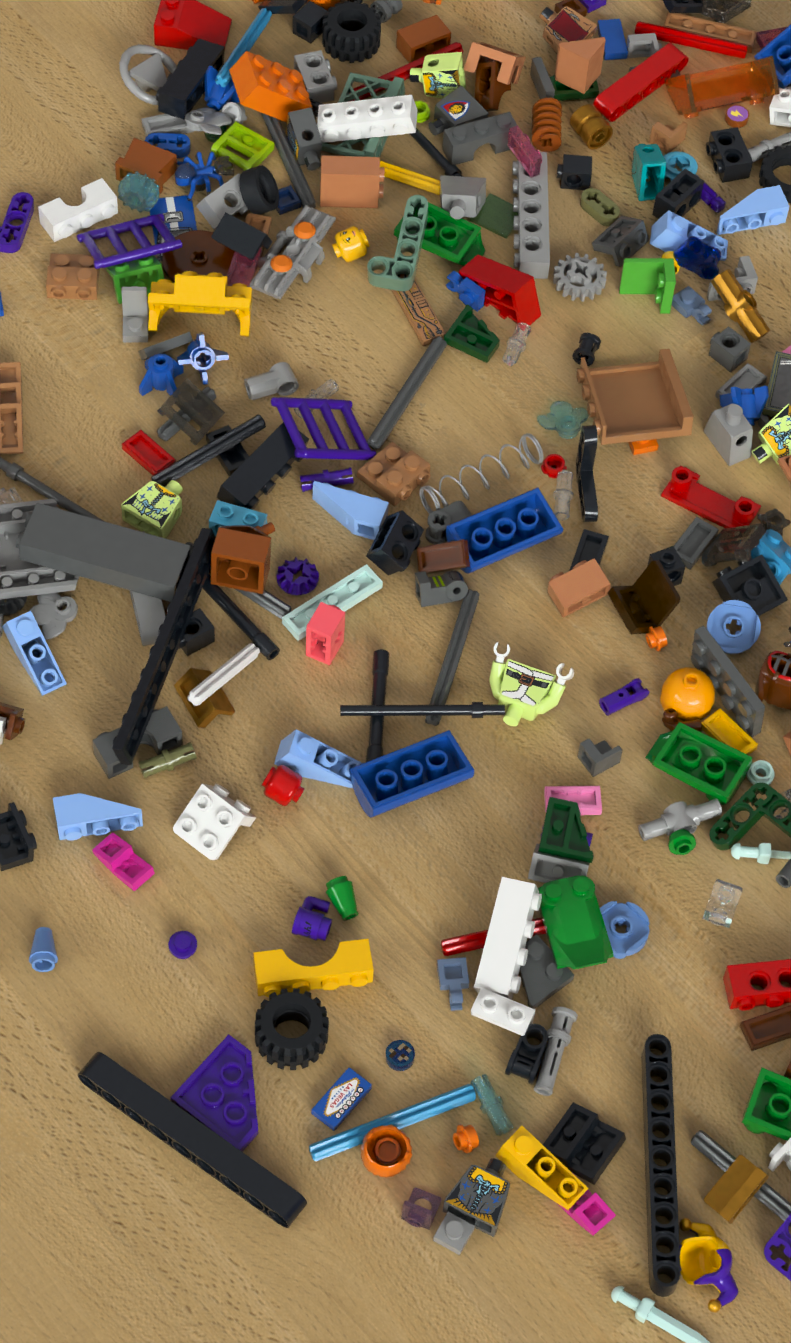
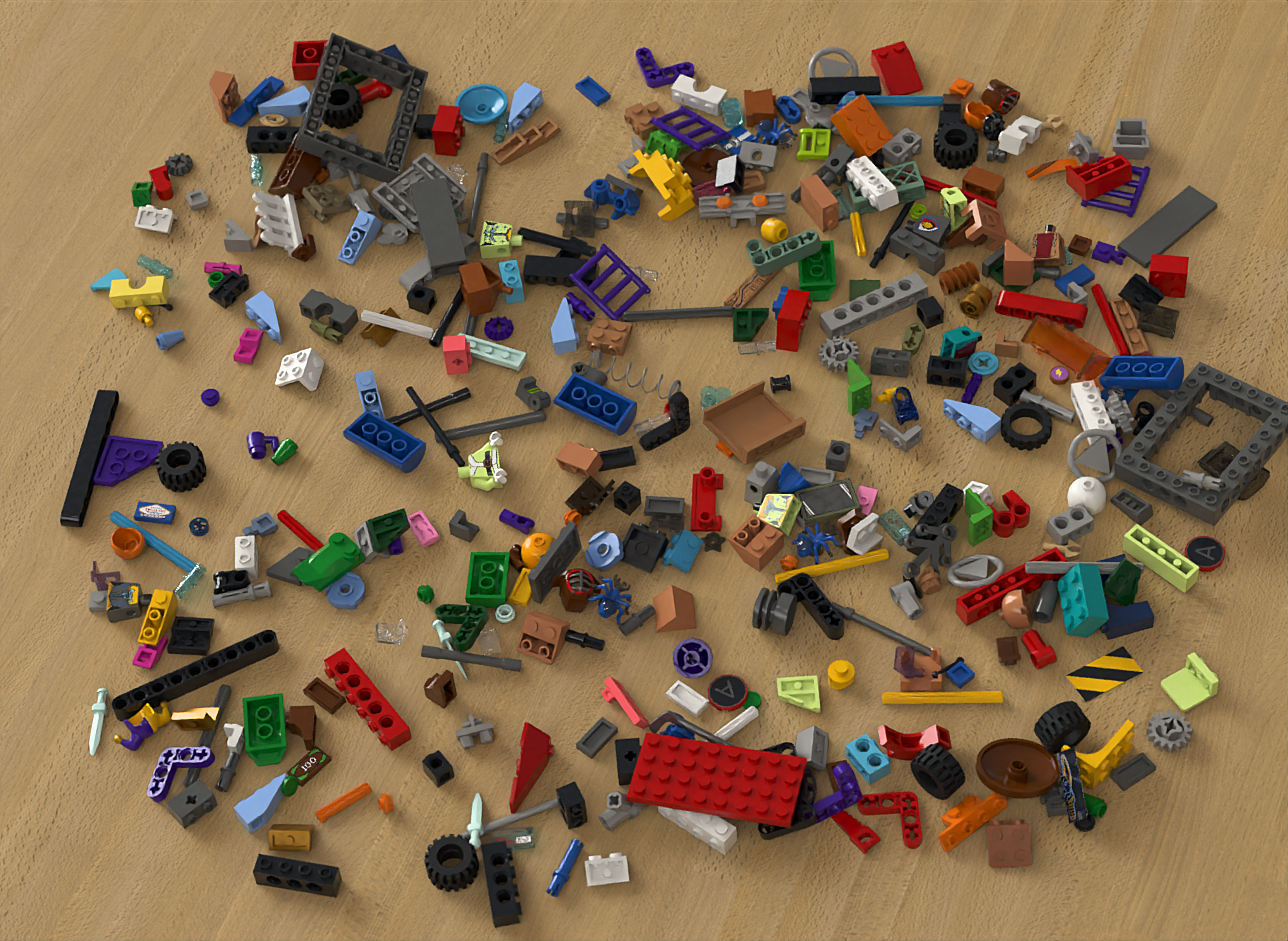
camera: 70 degrees right, 5 degrees down
black plate [112,528,216,765] -> none
red tile [122,430,176,475] -> none
black tyre [239,165,279,215] -> none
light grey piece [244,362,299,400] -> none
yellow arch [253,939,374,997] -> none
red head [261,765,305,806] -> none
dark blue tile [276,185,302,215] -> none
black brick [366,510,424,575] -> none
reddish brown tile [417,539,470,574] -> none
light grey torso [440,175,486,219] -> none
orange plate [453,1125,479,1153] -> none
white brick [474,877,542,1000] -> none
clear pink plate [507,125,542,178] -> none
light grey pin [638,798,722,841] -> none
light blue slope [650,210,728,261] -> none
pearl gold piece [711,269,771,343] -> none

